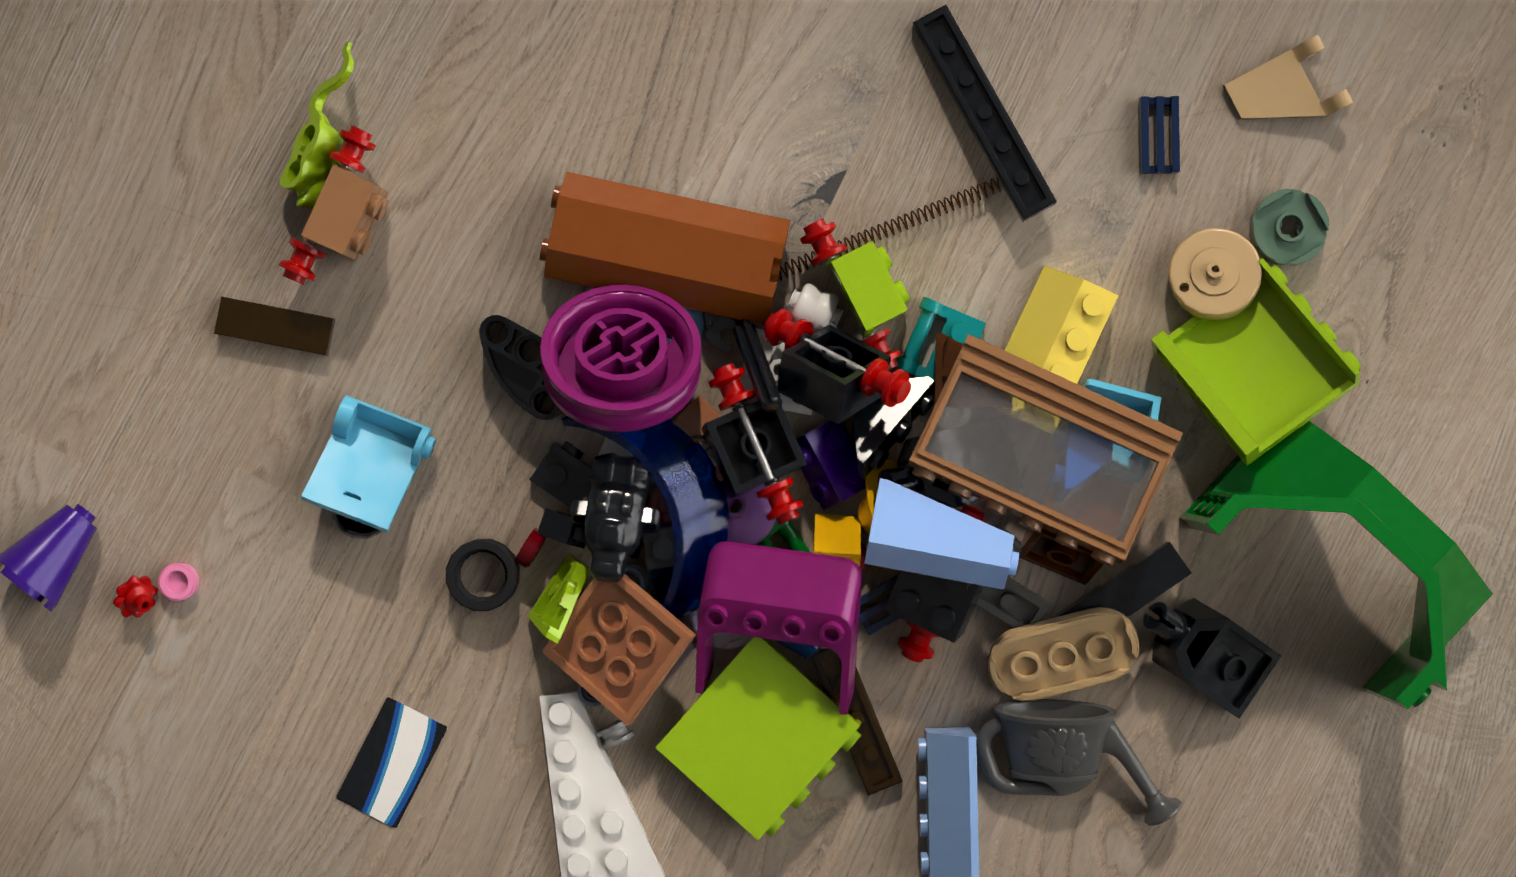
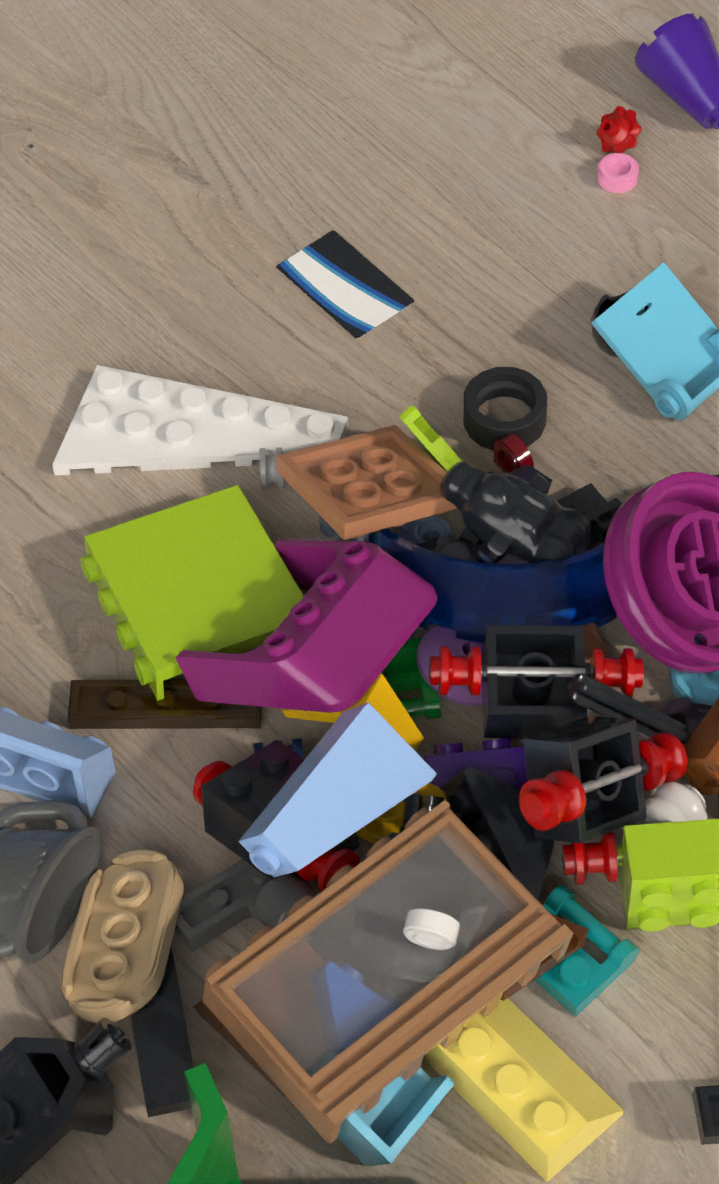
camera: 120 degrees right, 35 degrees down
none -> white tile [403,909,460,950]

